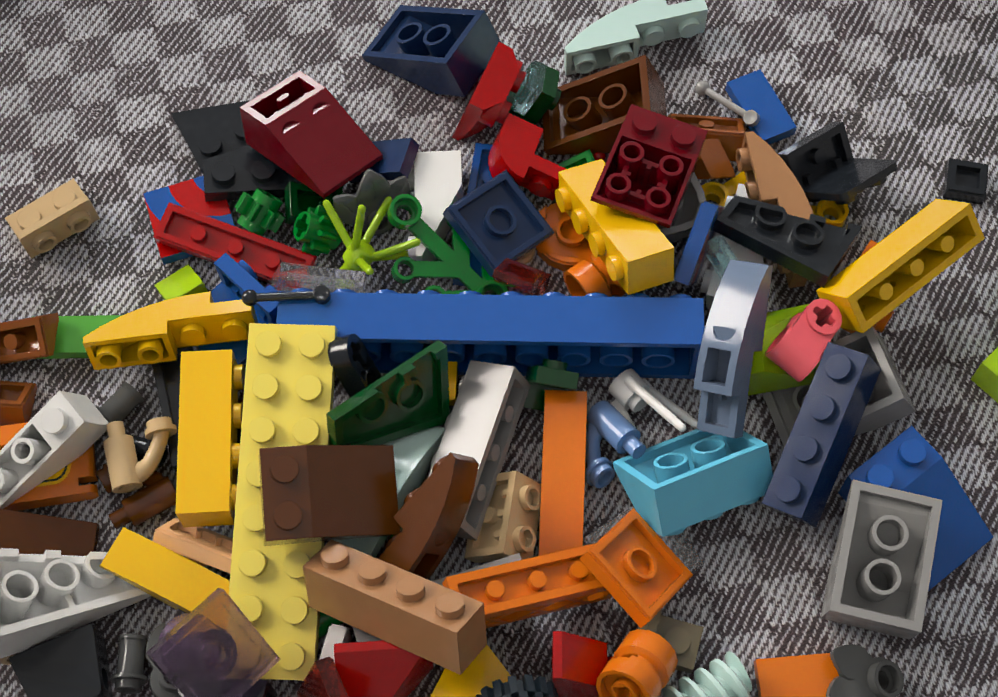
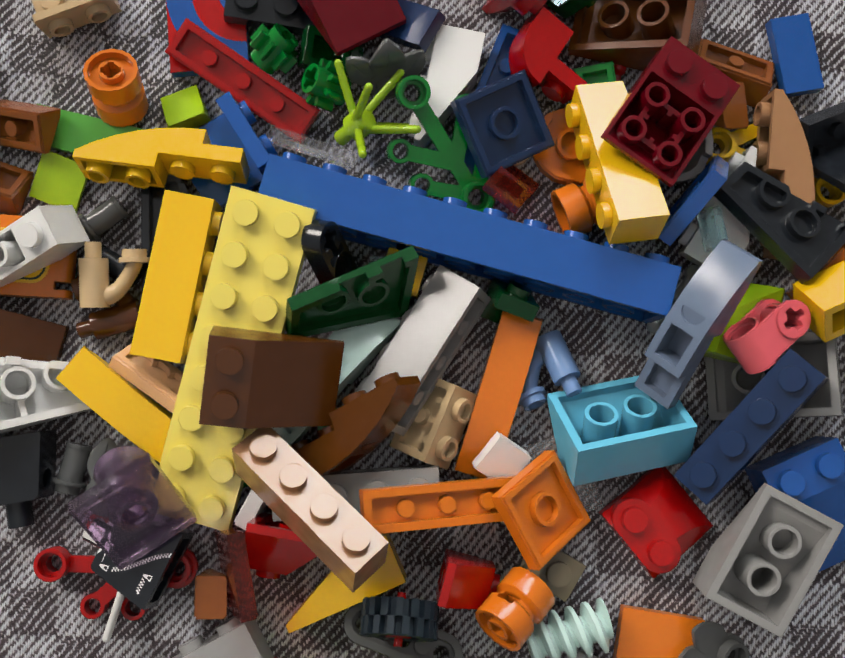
camera: 10 degrees right, 20 degrees up
black hinge [241,285,331,306] -> none
white plant [608,369,698,444] -> none
light grey hinge [695,80,760,127] -> none
none -> lime piece [29,151,88,213]
none -> orange wheel [83,49,149,127]
none -> white tile [472,431,532,478]
none -> red slope [598,467,713,579]

